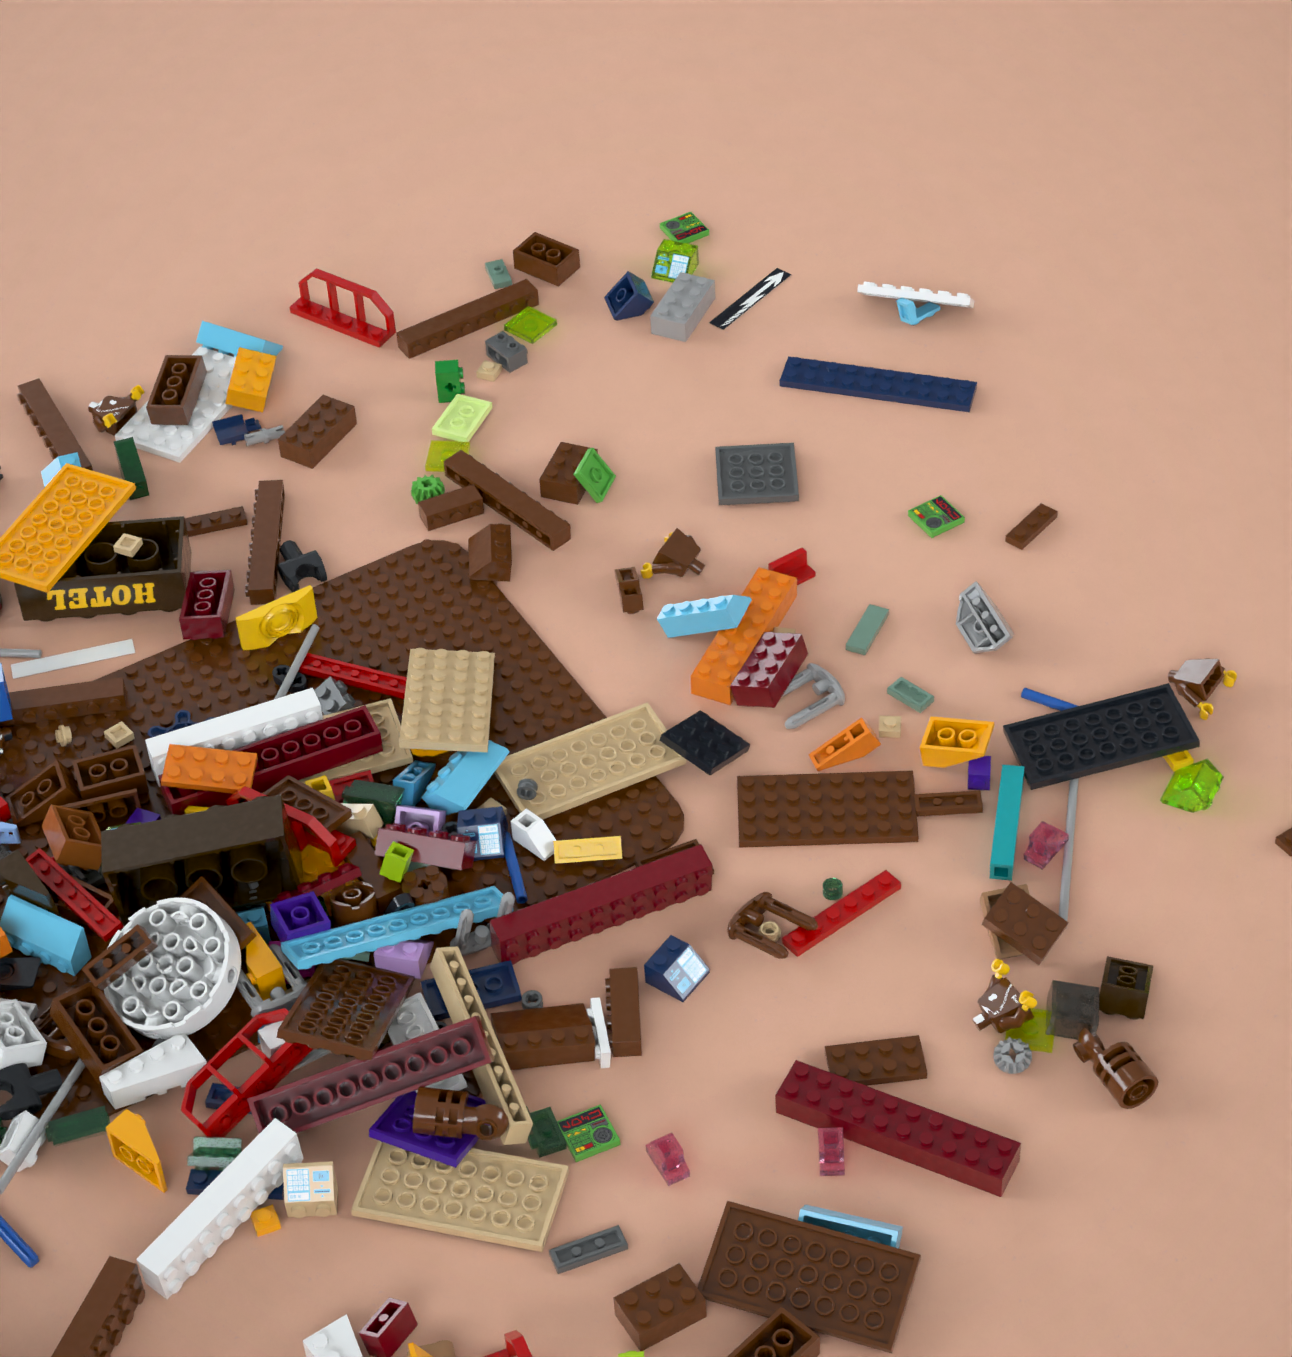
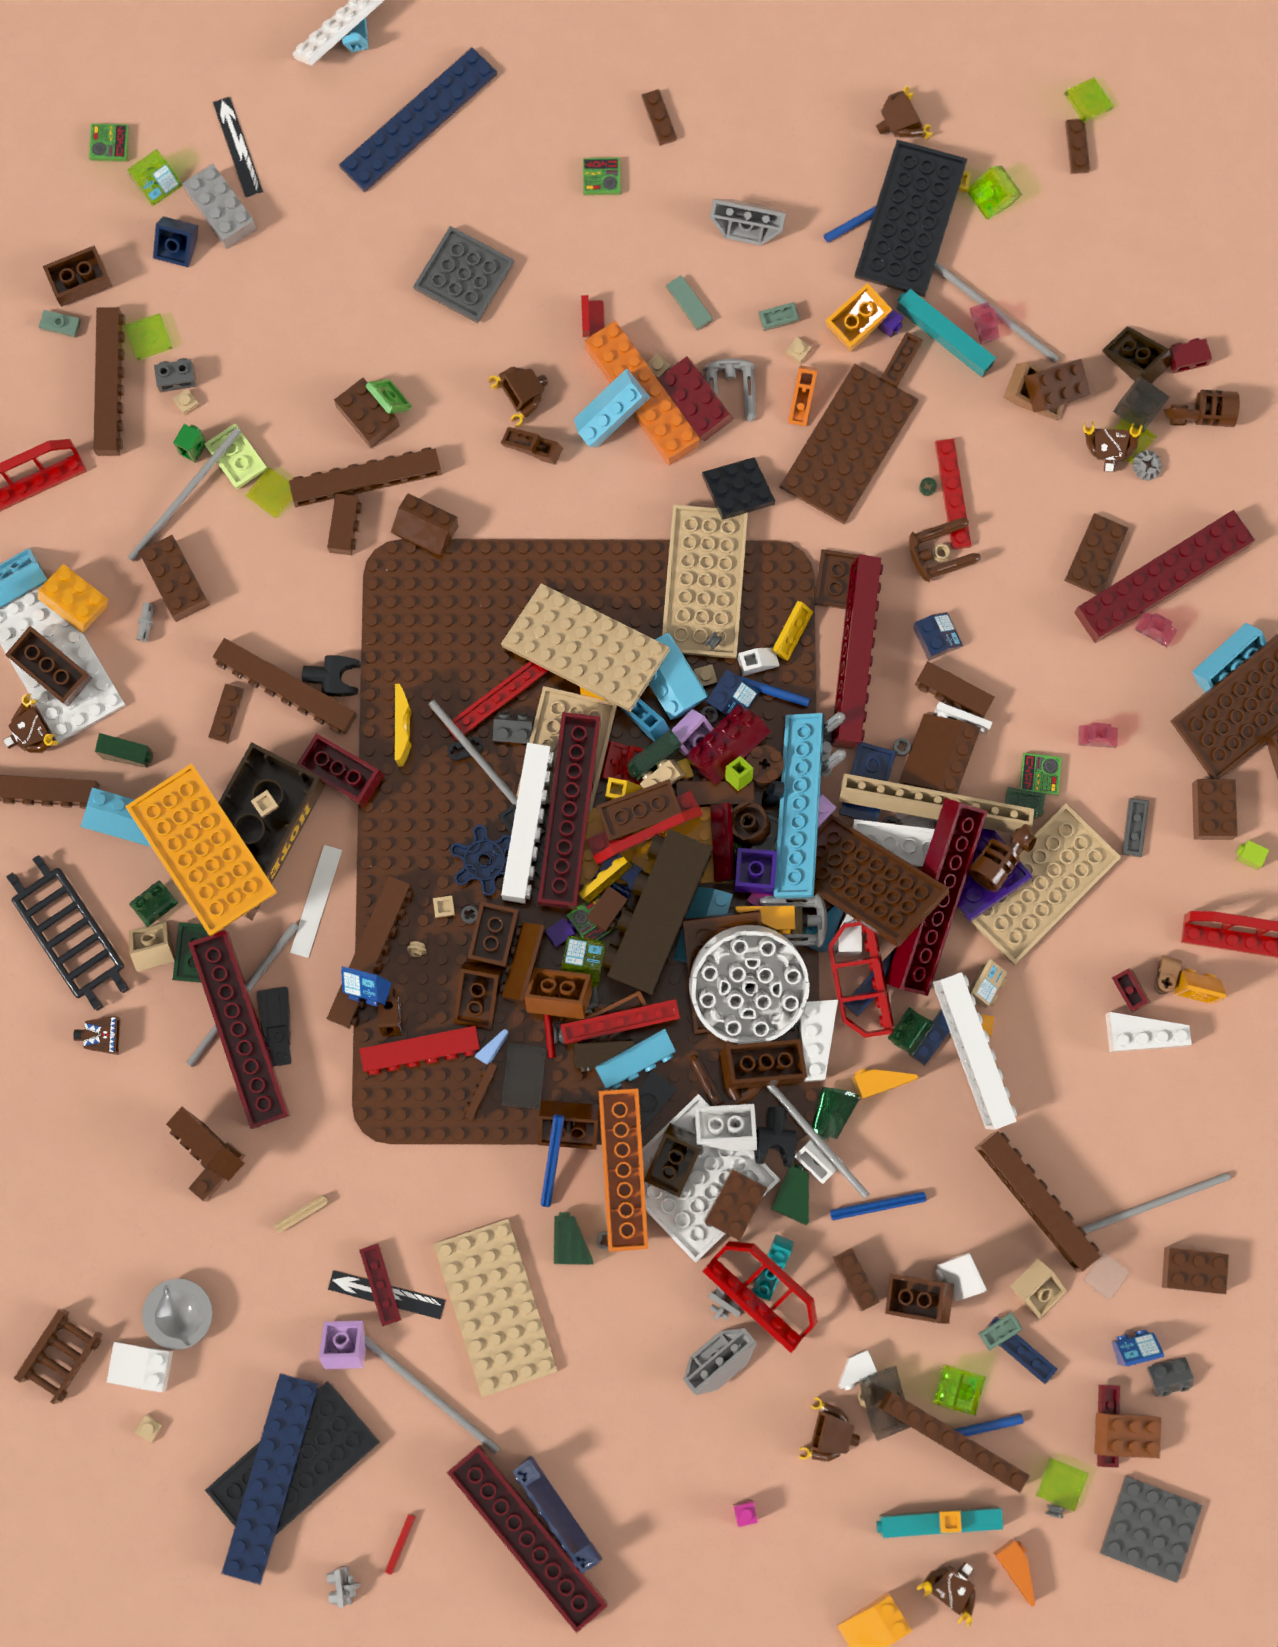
camera: 65 degrees left, 35 degrees up
reddish brown brick [82,924,158,991] -> none
orange plate [161,744,258,794] -> none
dark blue piece [212,414,261,445] -> none
bright green gear [411,475,445,504] -> none
none -> light grey piece [128,428,241,562]
none -> dark red brick [1170,338,1212,374]

